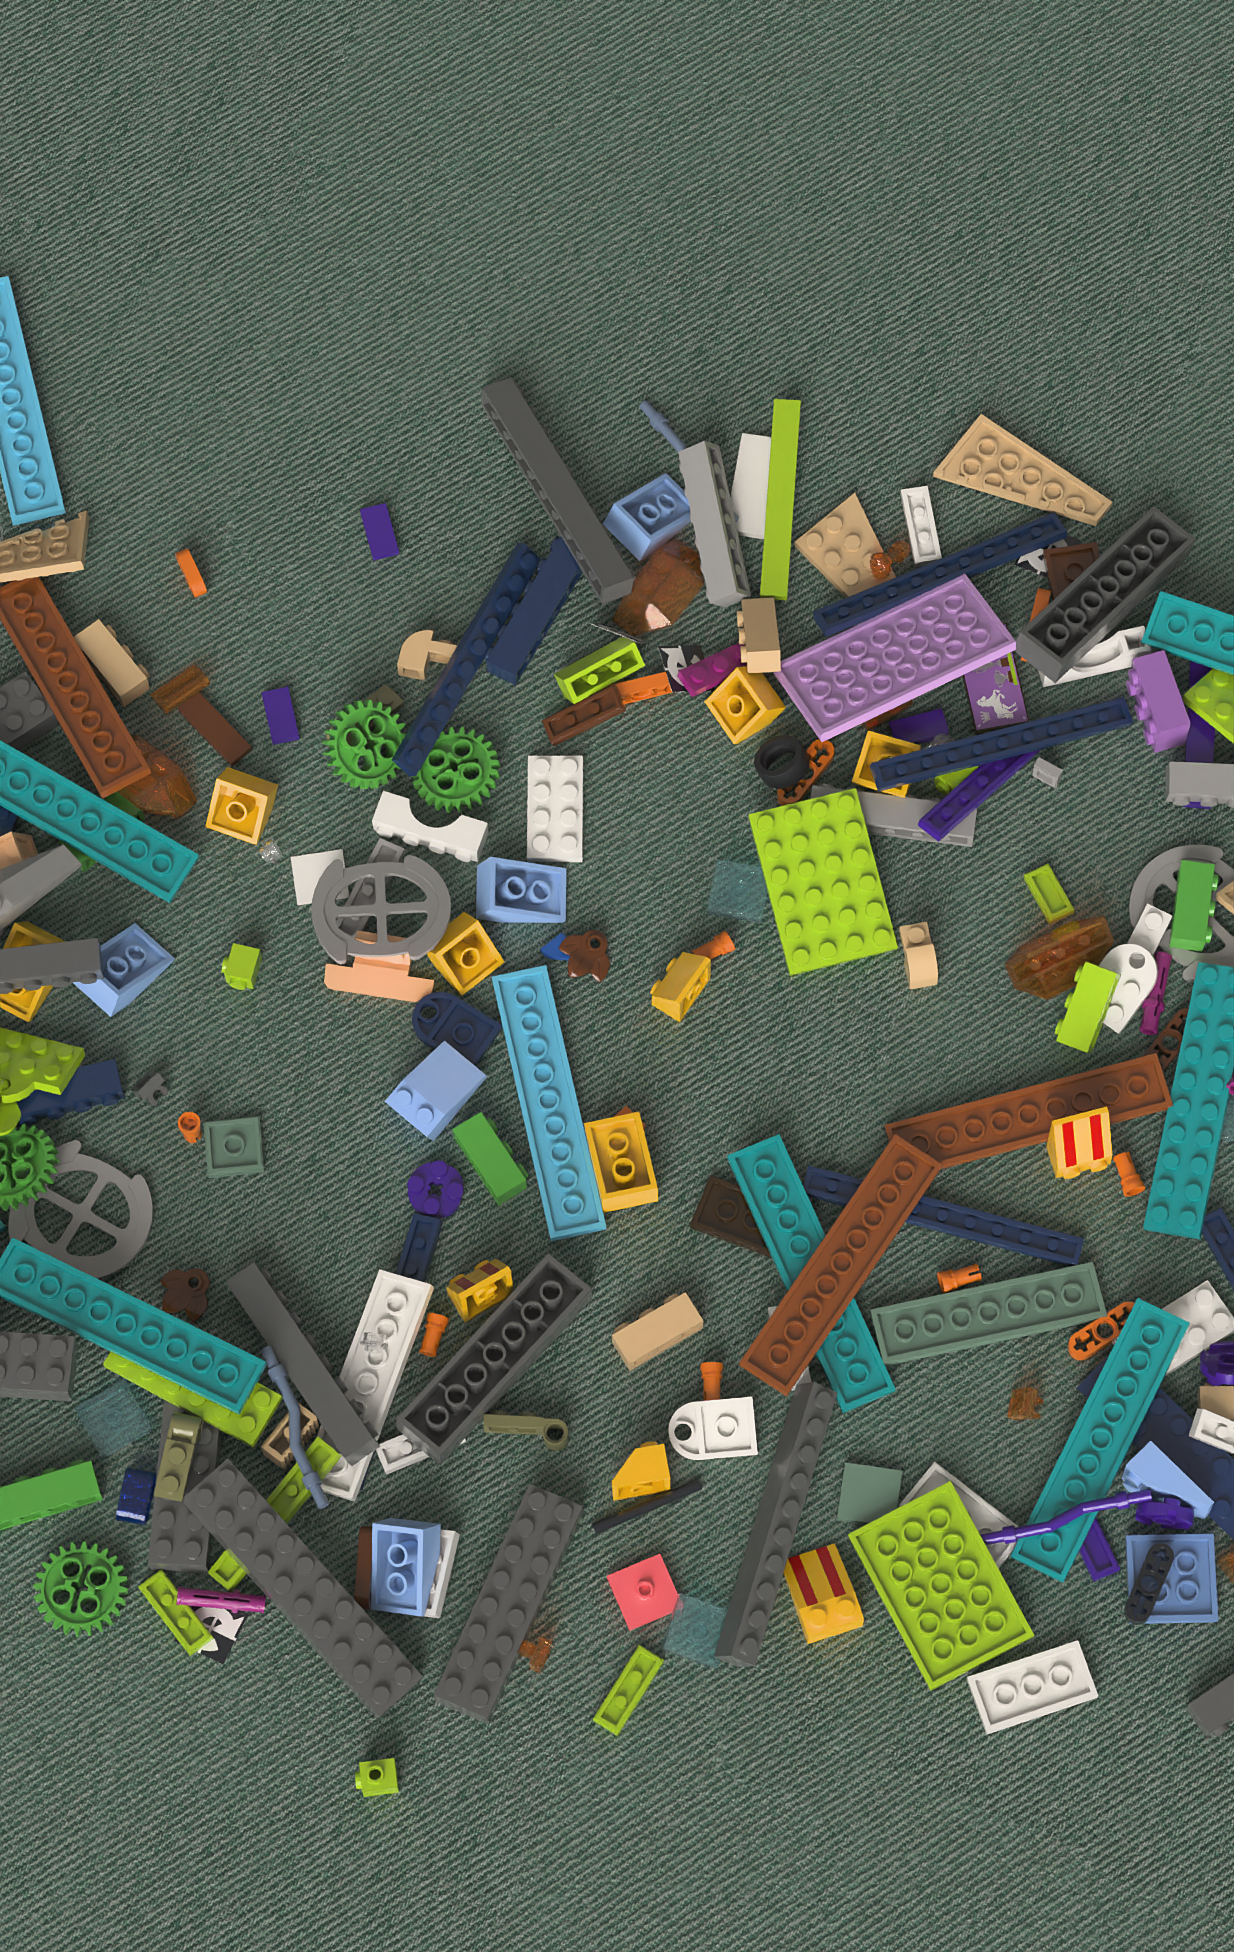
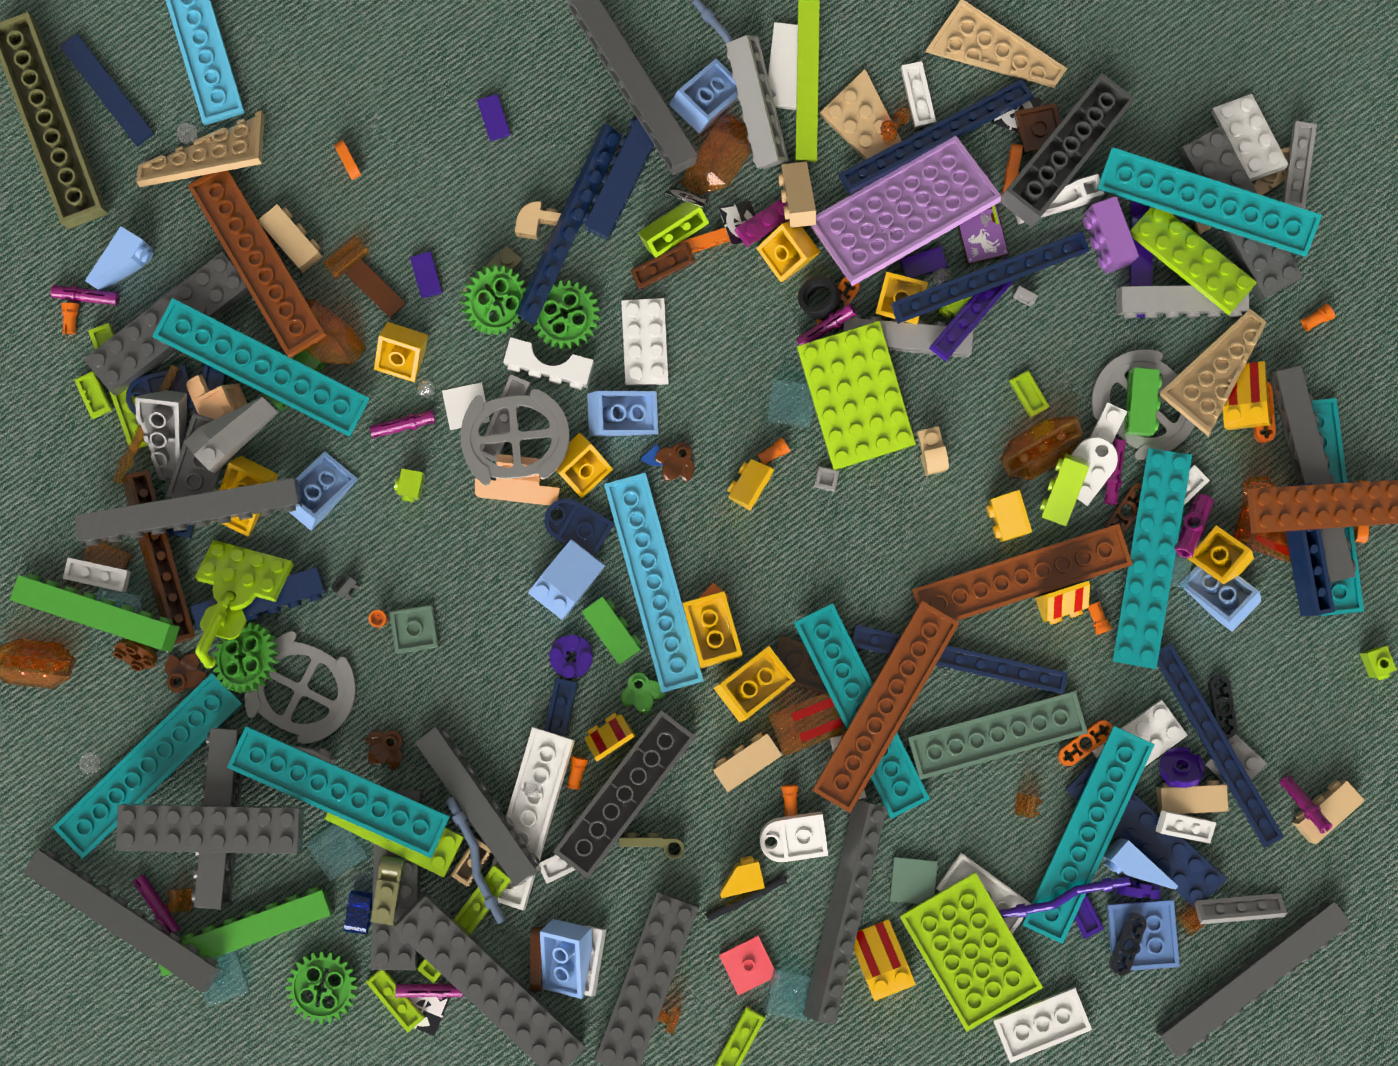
camera: 10 degrees left, 15 degrees up
orange pin [937,1263,982,1294] -> none
none -> magenta pin [369,409,436,439]
none -> bright green plate [621,672,665,714]
none -> yellow slope [714,646,795,723]
none -> clear orange slope [768,692,845,756]
none -> magenta pin [796,303,857,345]
none -> light grey tile [814,466,840,492]
none -> yellow slope [986,490,1032,542]

